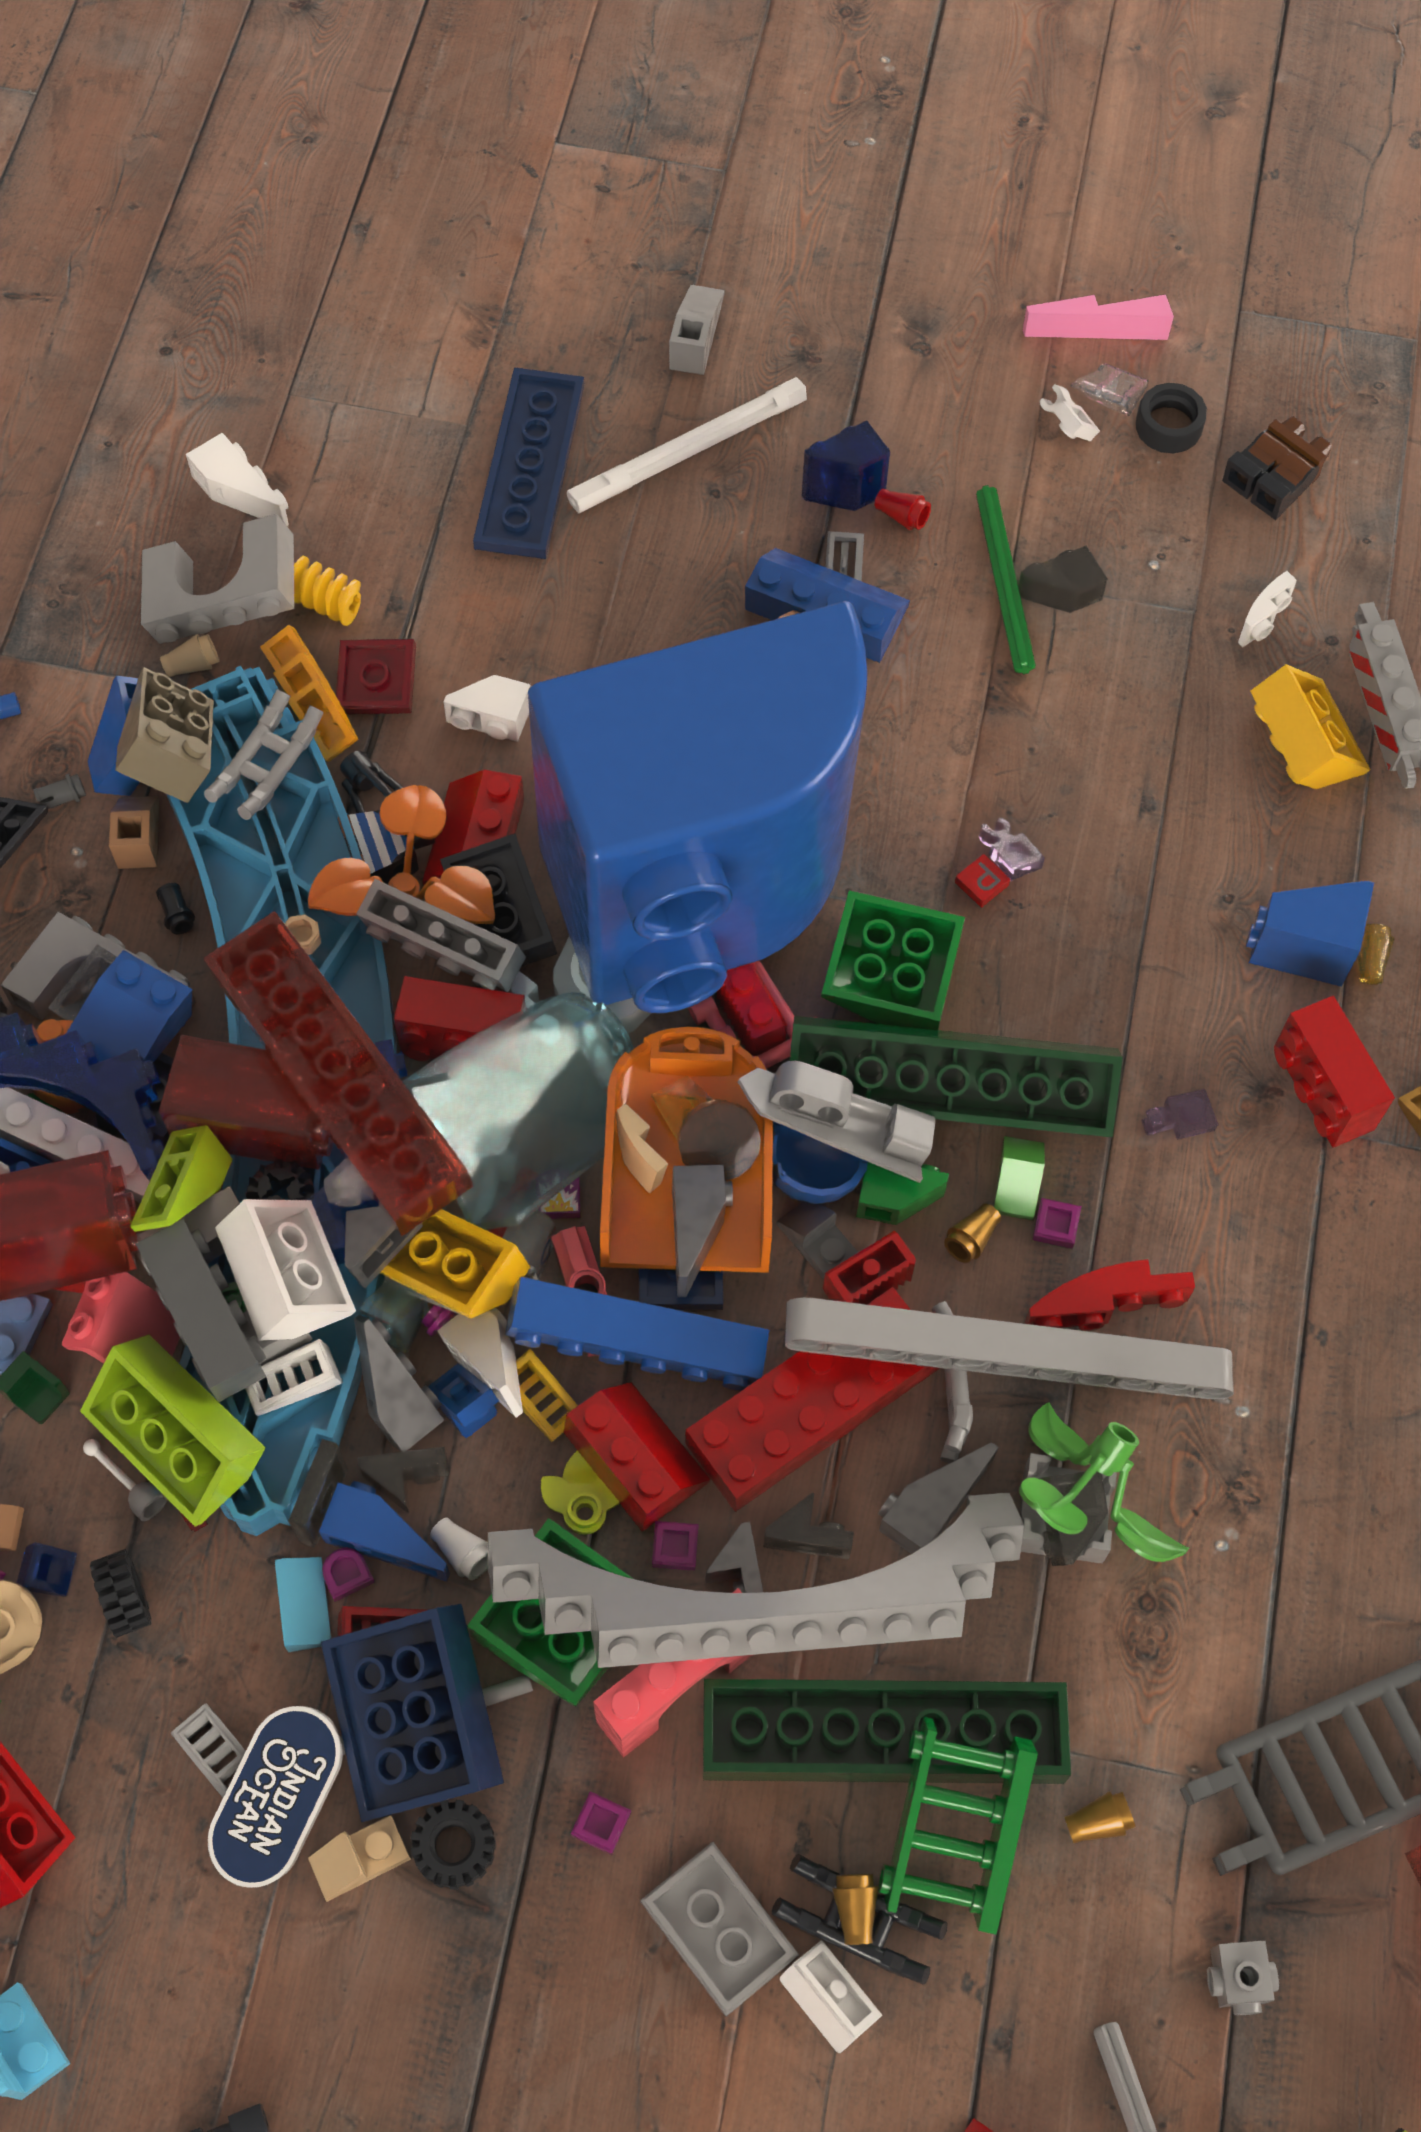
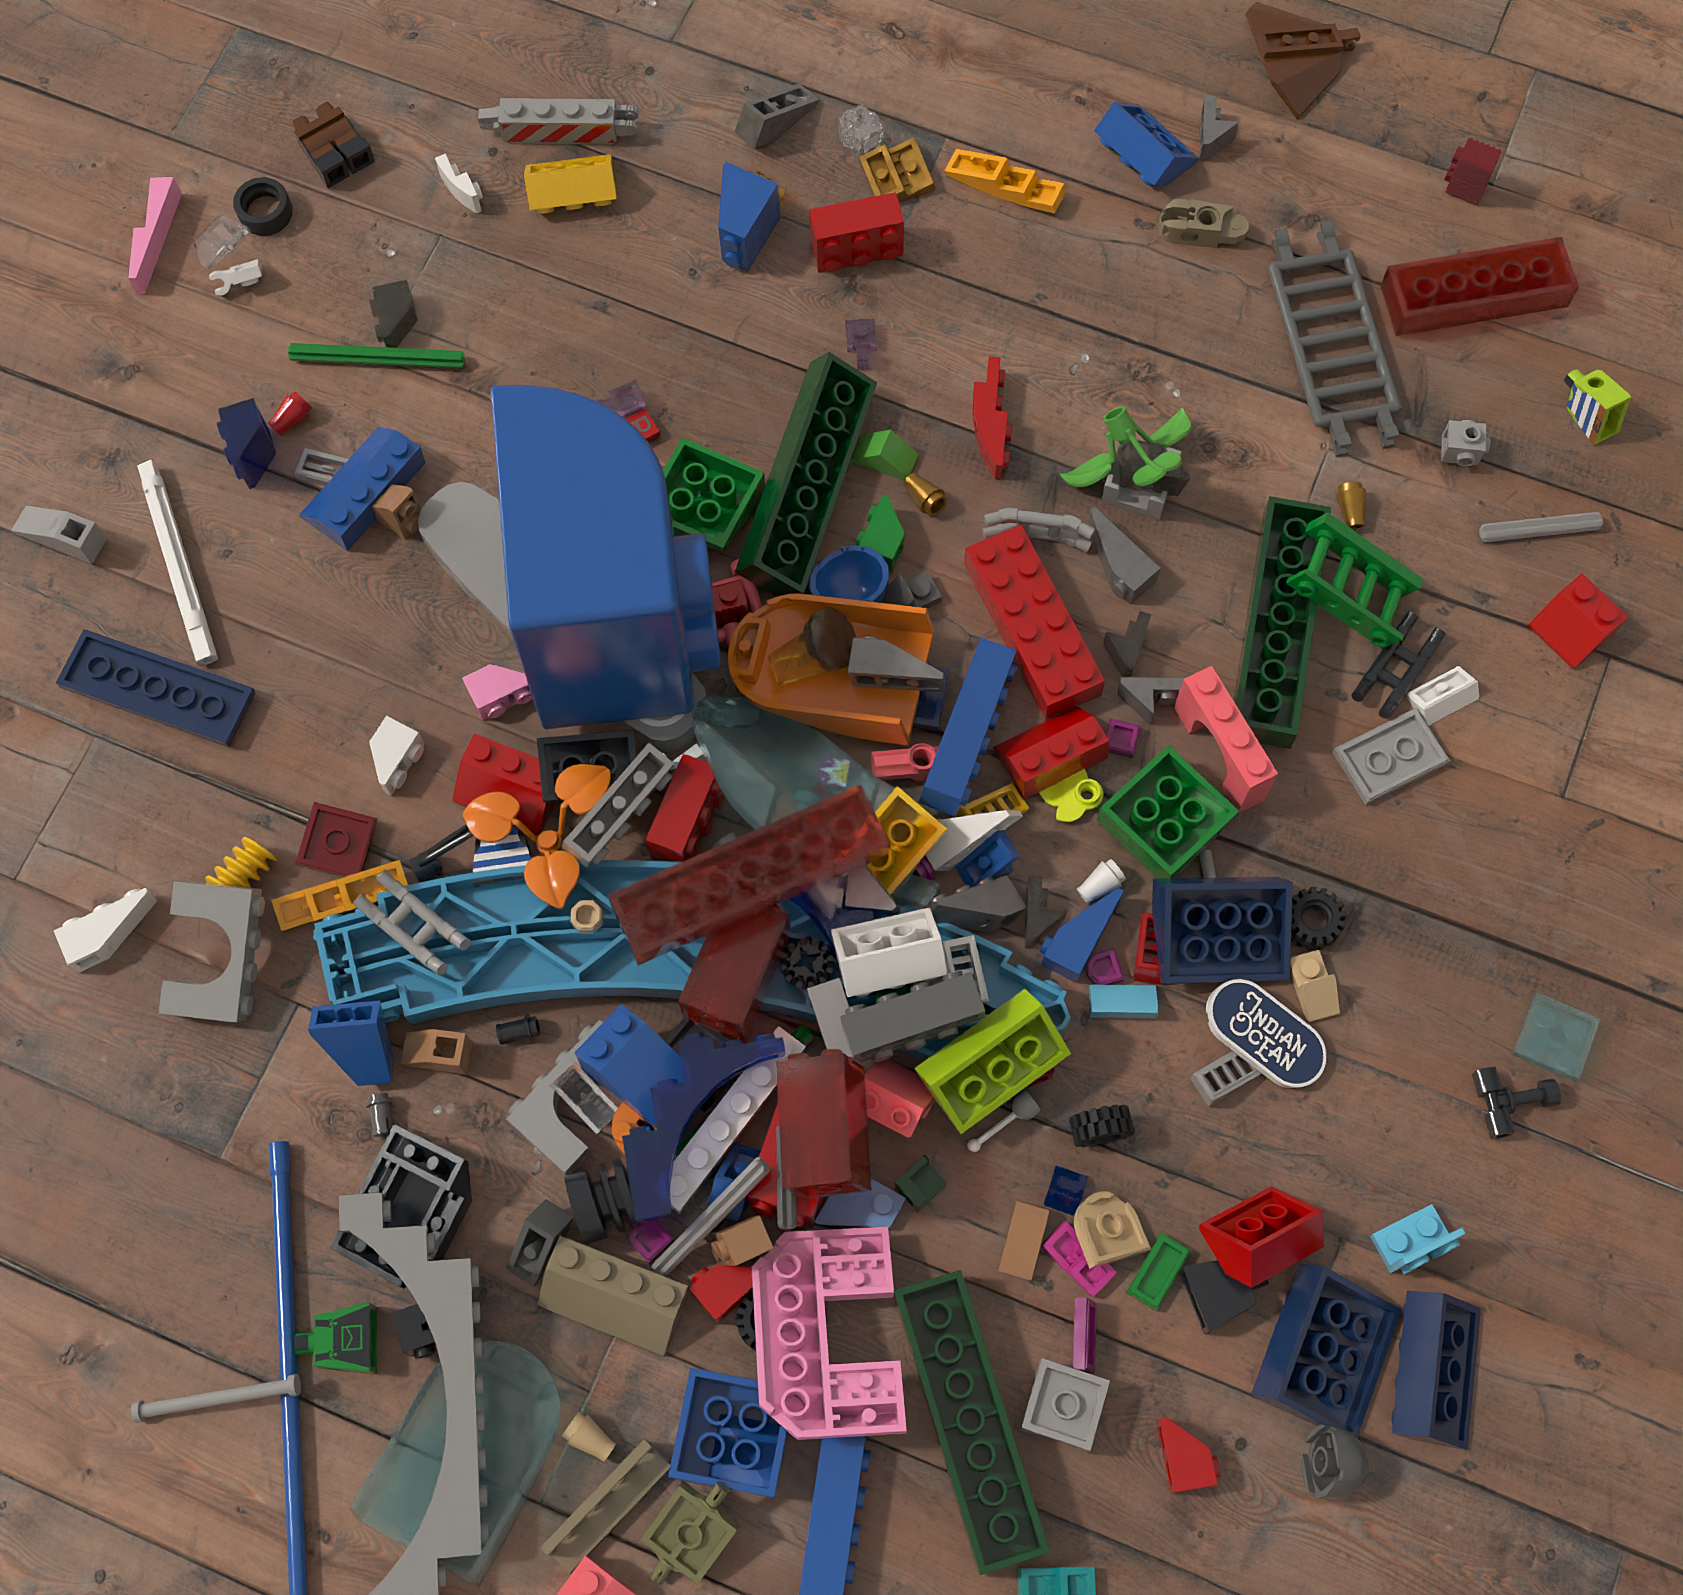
camera: 75 degrees left, 5 degrees up
dark tan slope [115,667,214,803] -> none
lime slope [130,1125,233,1232] -> none
tan cone [160,634,220,678] -> none
clear smoke tile [288,1439,348,1547] -> none
light grey arch [488,1493,1024,1668] -> none
magenta tile [571,1791,631,1855] -> none
tan slope [616,1103,668,1194] -> none
light grey panel [737,1061,935,1183] -> none
light grey beam [785,1297,1234,1400] -> none
red brick [822,1231,916,1305] -> none
pearl gold cone [832,1874,879,1945] -> none
magenta tile [1032,1198,1082,1249] -> none

